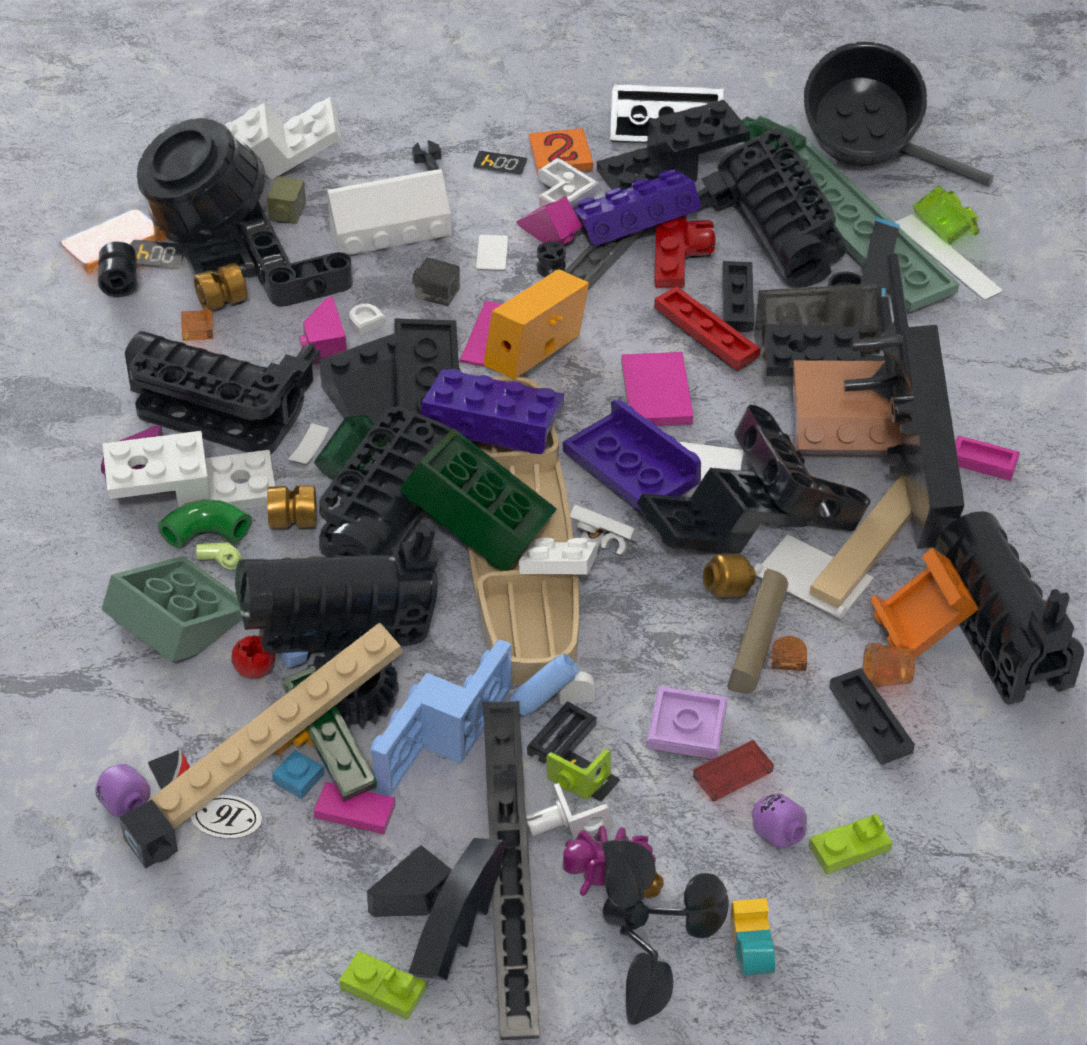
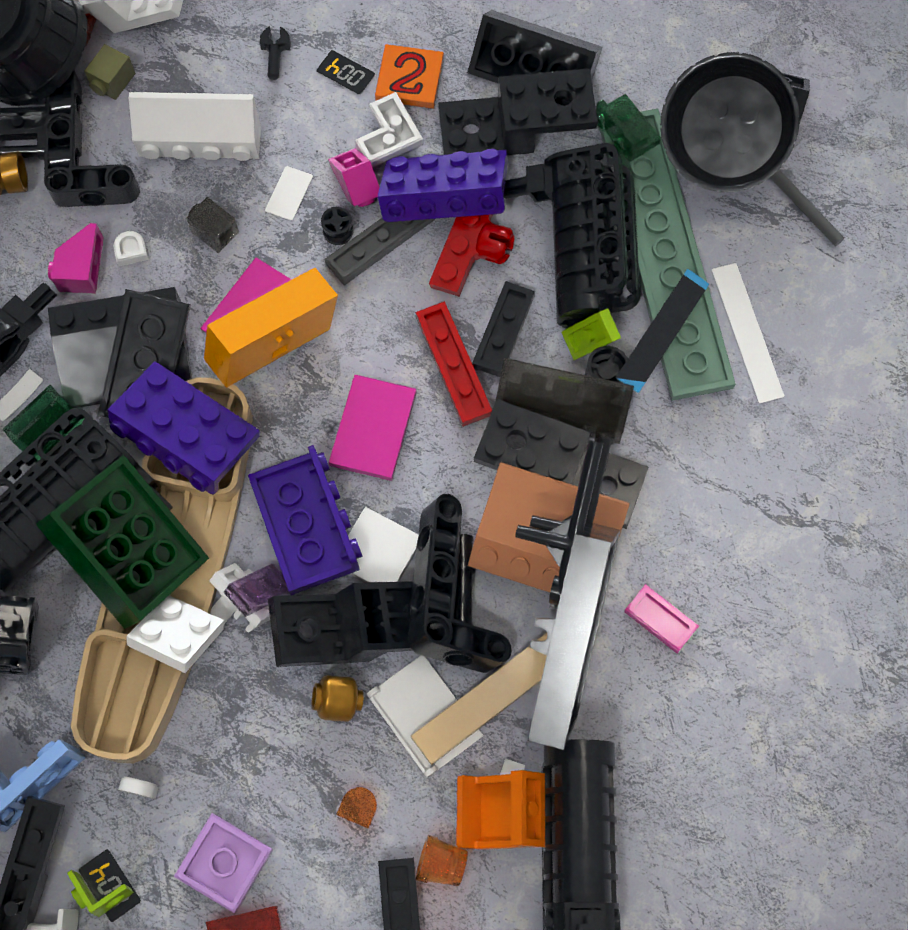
camera: 20 degrees right, 25 degrees up
light blue piece [510,653,579,716] -> none
black tile [527,701,597,764] -> none
dark tan brick [727,568,789,694] -> none
clear neon green bracket [912,185,980,245] -> none
none -> clear purple plate [223,564,289,617]
none -> lime plate [561,308,621,360]

